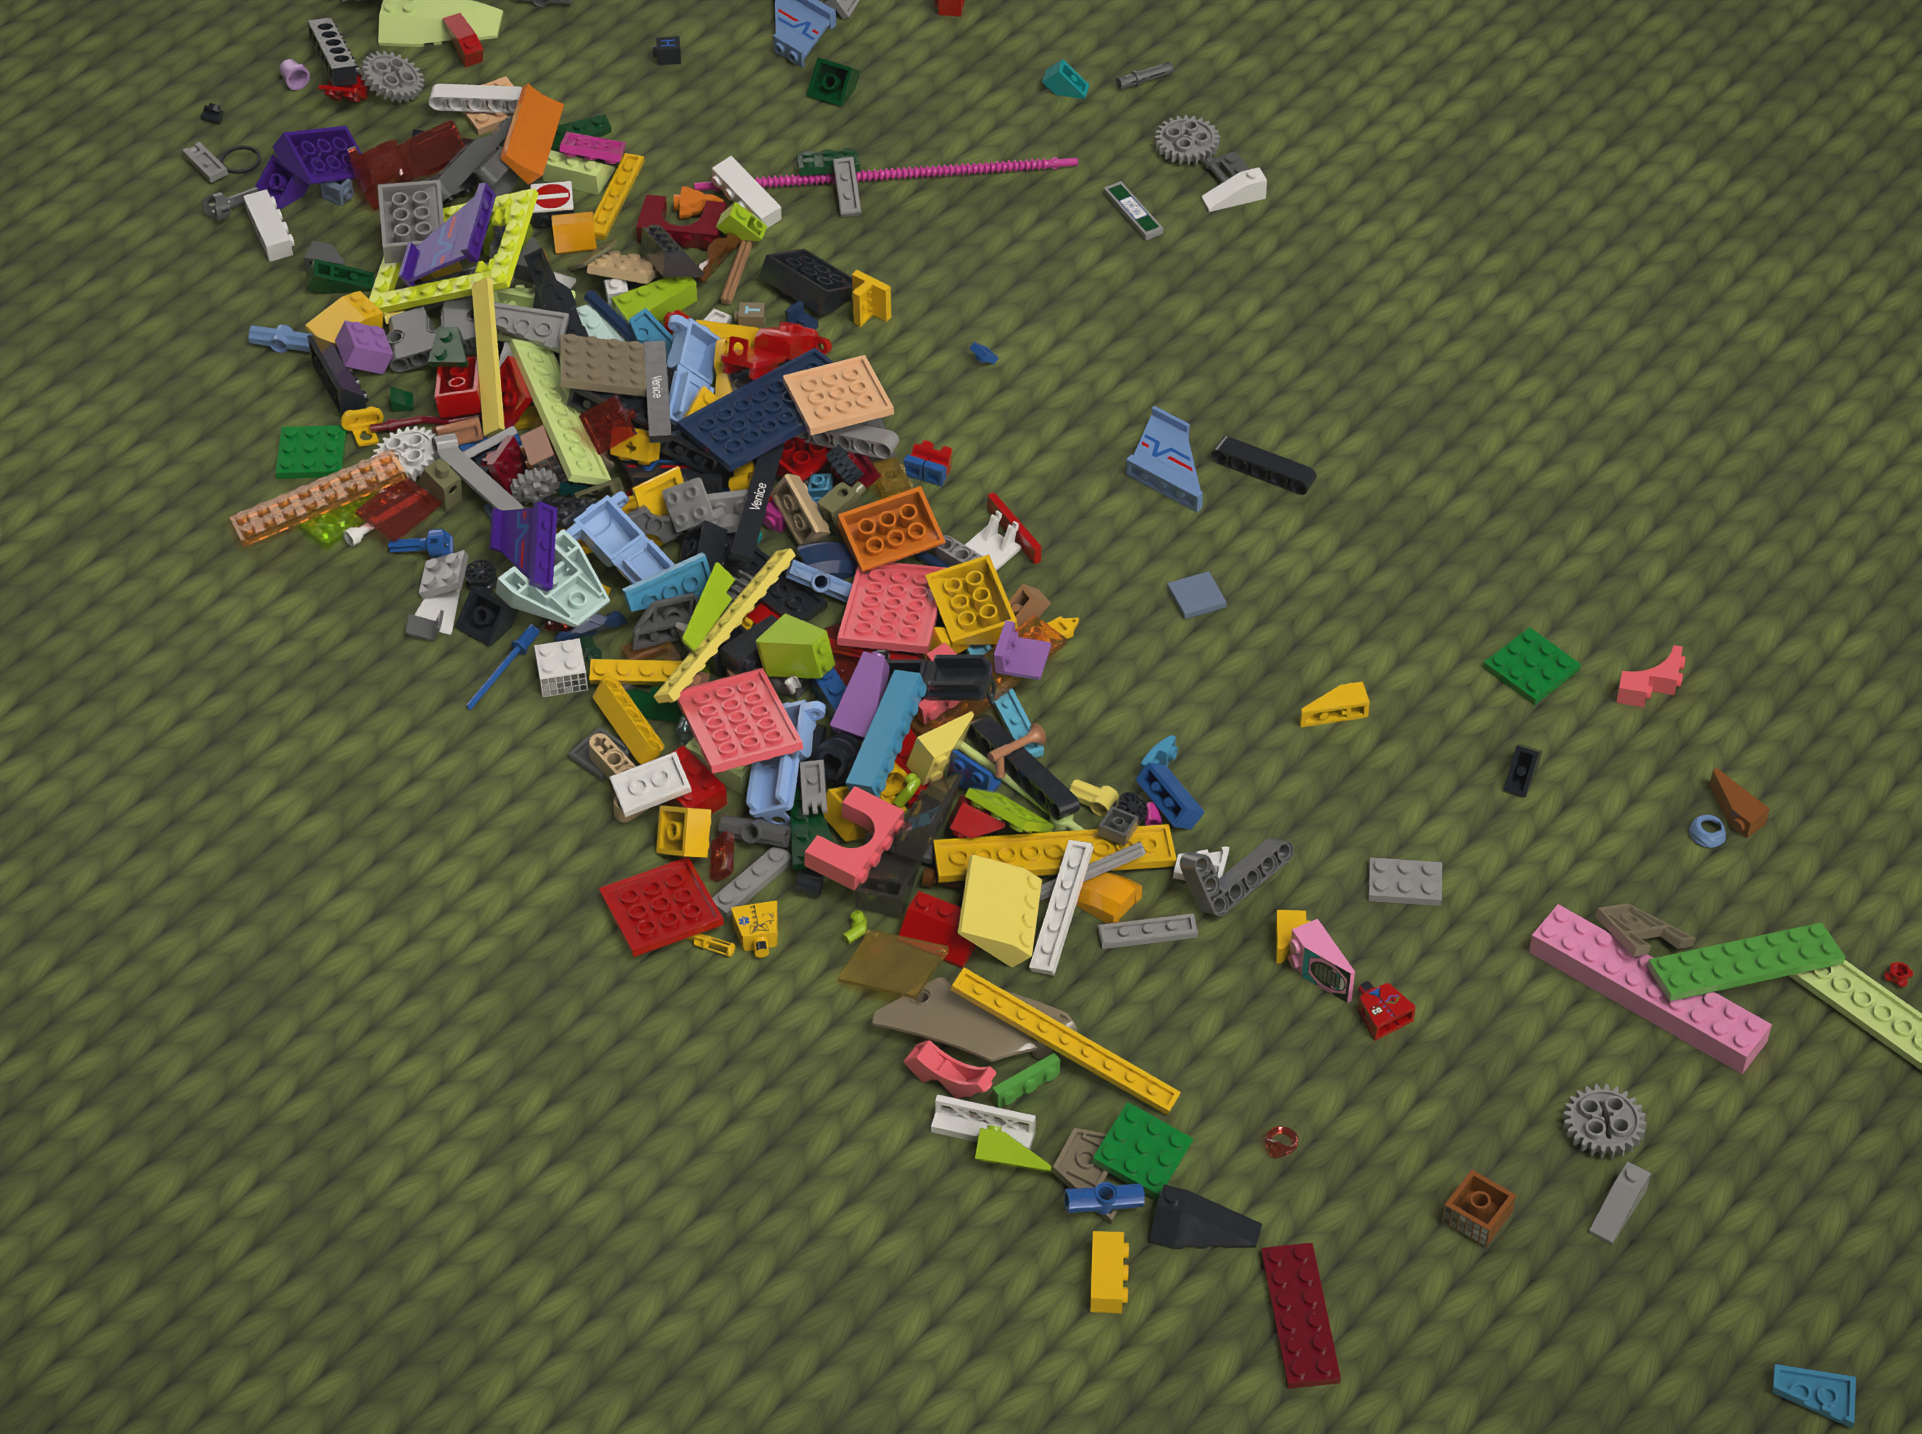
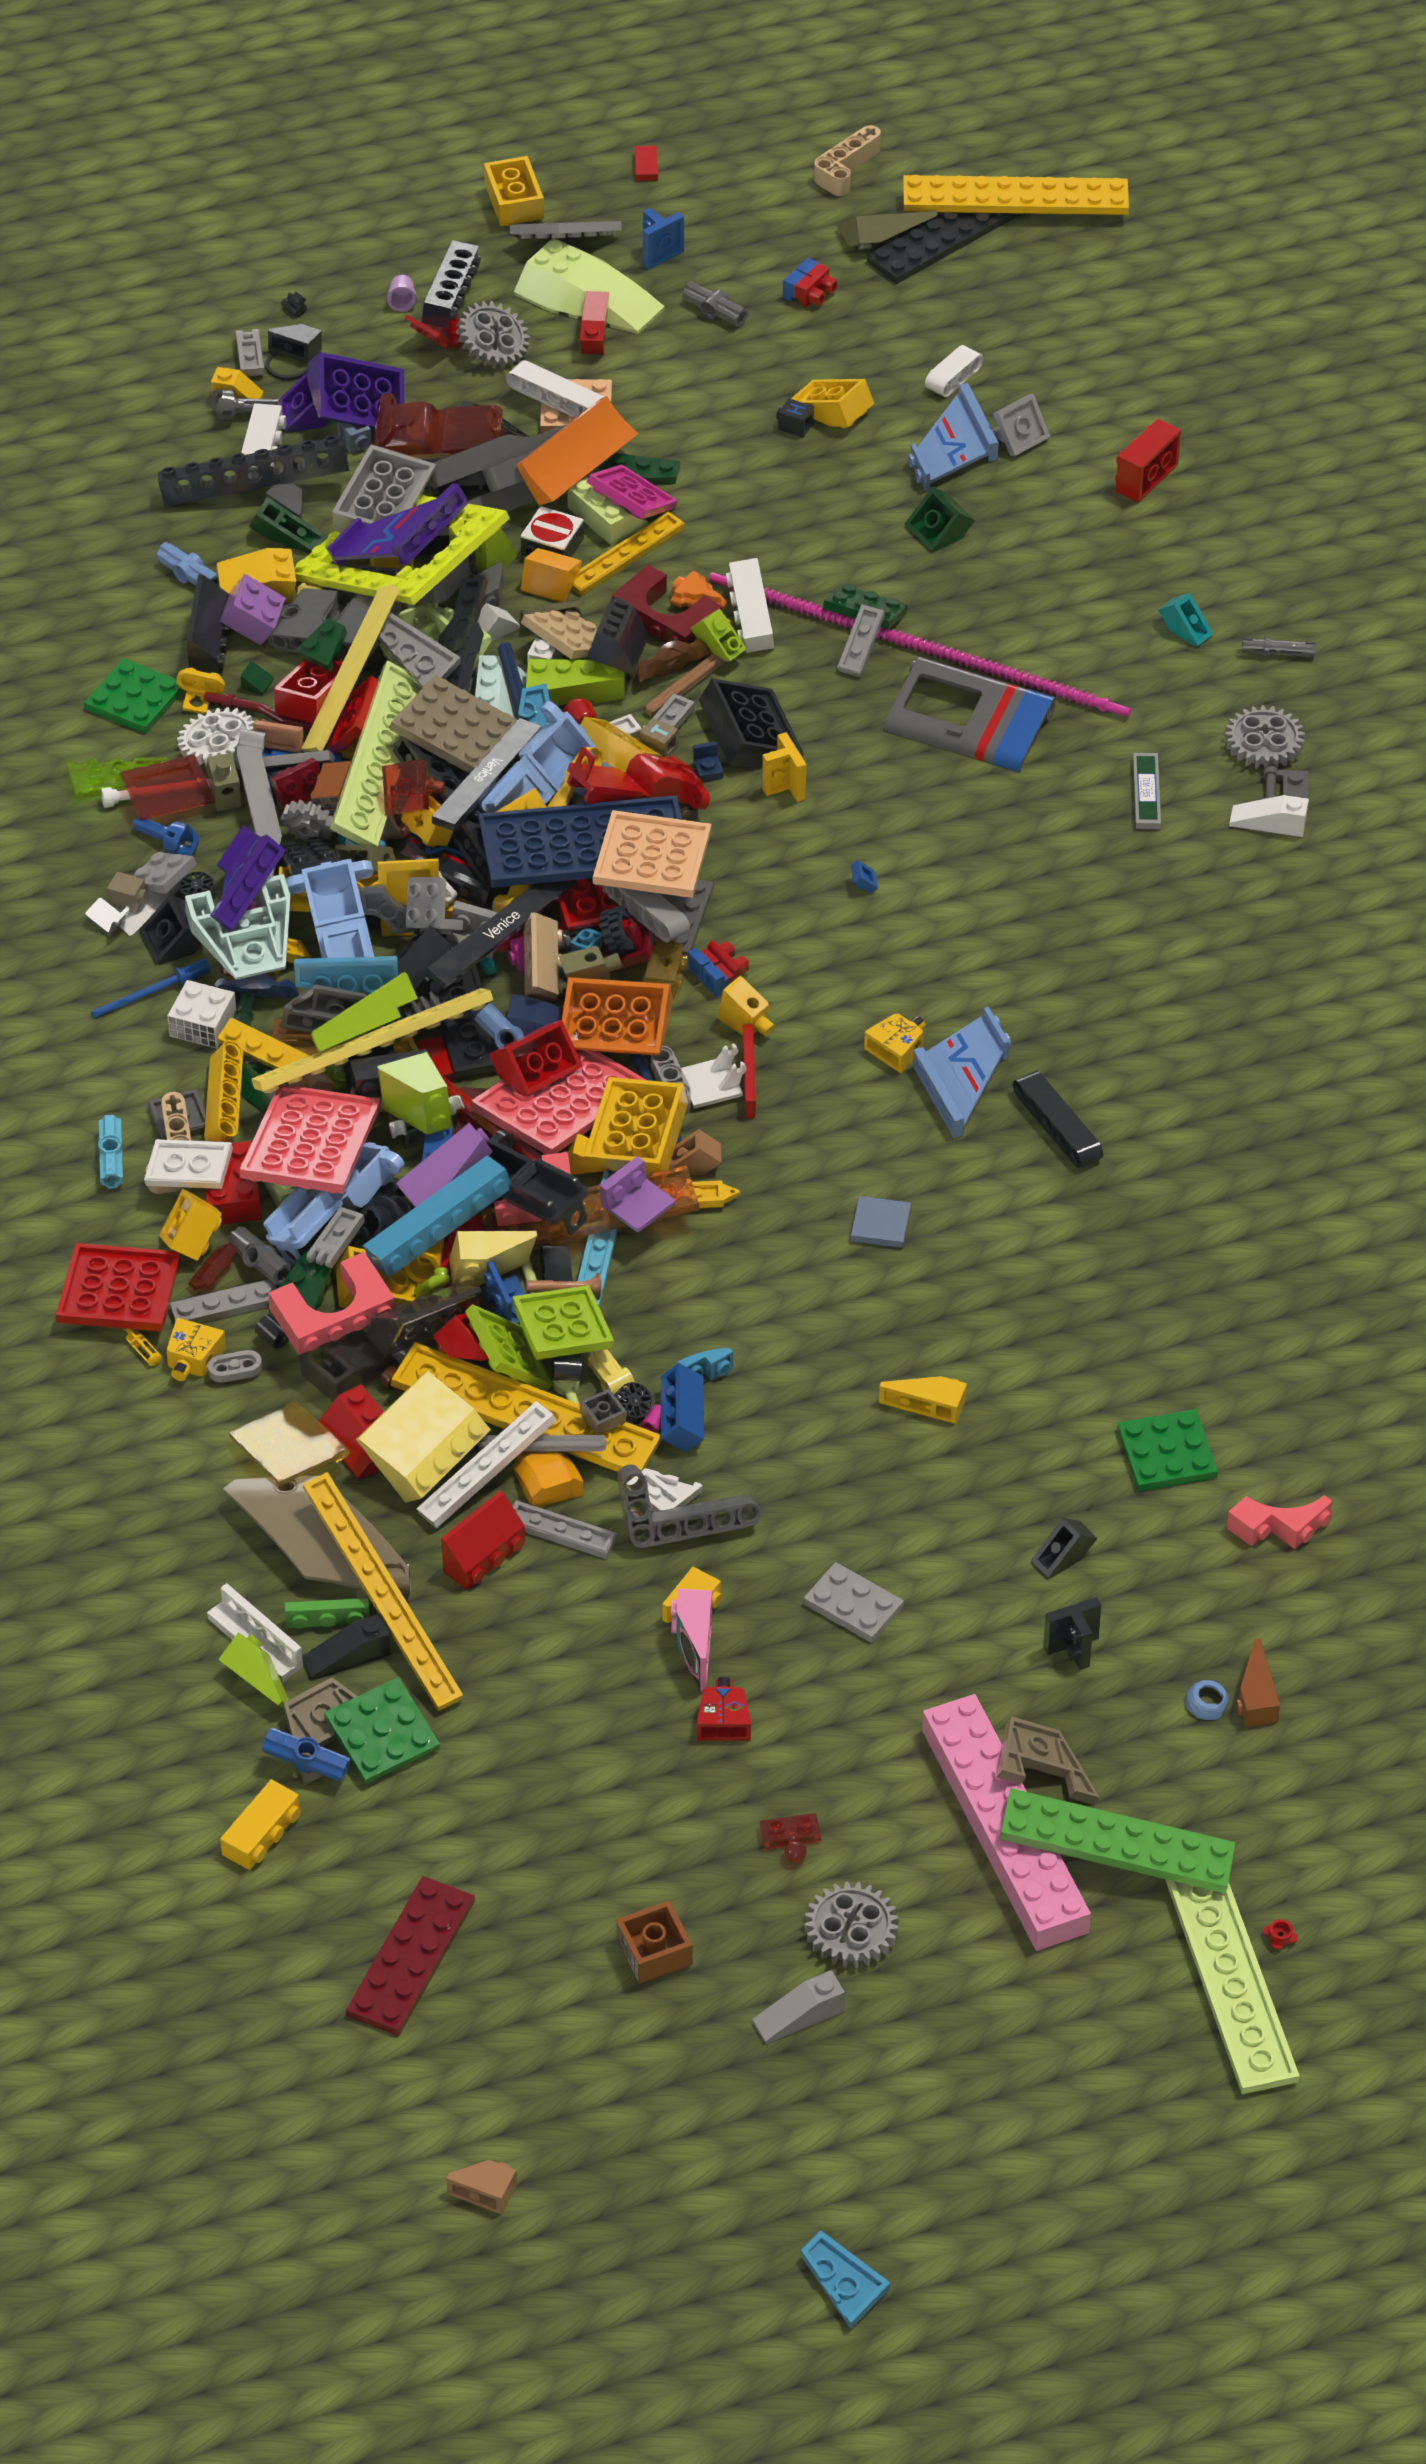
camera: 30 degrees right, 0 degrees up
clear orange plate [229,449,407,547] -> none
lime arm [842,910,867,945] -> none
coral arch [903,1040,997,1099] -> none
black wedge [1149,1184,1263,1250] -> none
clear red piece [1264,1126,1298,1159] -> none
none -> medium azure piece [98,1115,124,1189]
none -> dark tan brick [107,872,148,913]
none -> black brick [158,435,349,507]
none -> light grey plate [208,1350,262,1383]
none -> yellow slope [211,367,264,400]
none -> black slope [268,324,322,363]
none -> black slope [302,1614,391,1680]
none -> red slope [441,1490,525,1590]
none -> red slope [489,1019,583,1096]
none -> lime plate [512,1285,614,1360]
none -> light grey plate [650,694,695,729]
none -> yellow torso [717,976,775,1037]
none -> clear red plate [760,1813,821,1864]
none -> yellow slope [791,379,874,429]
none -> yellow torso [864,1014,926,1073]
none -> dark grey piece [884,657,1056,772]
none -> black bracket [1043,1597,1102,1670]

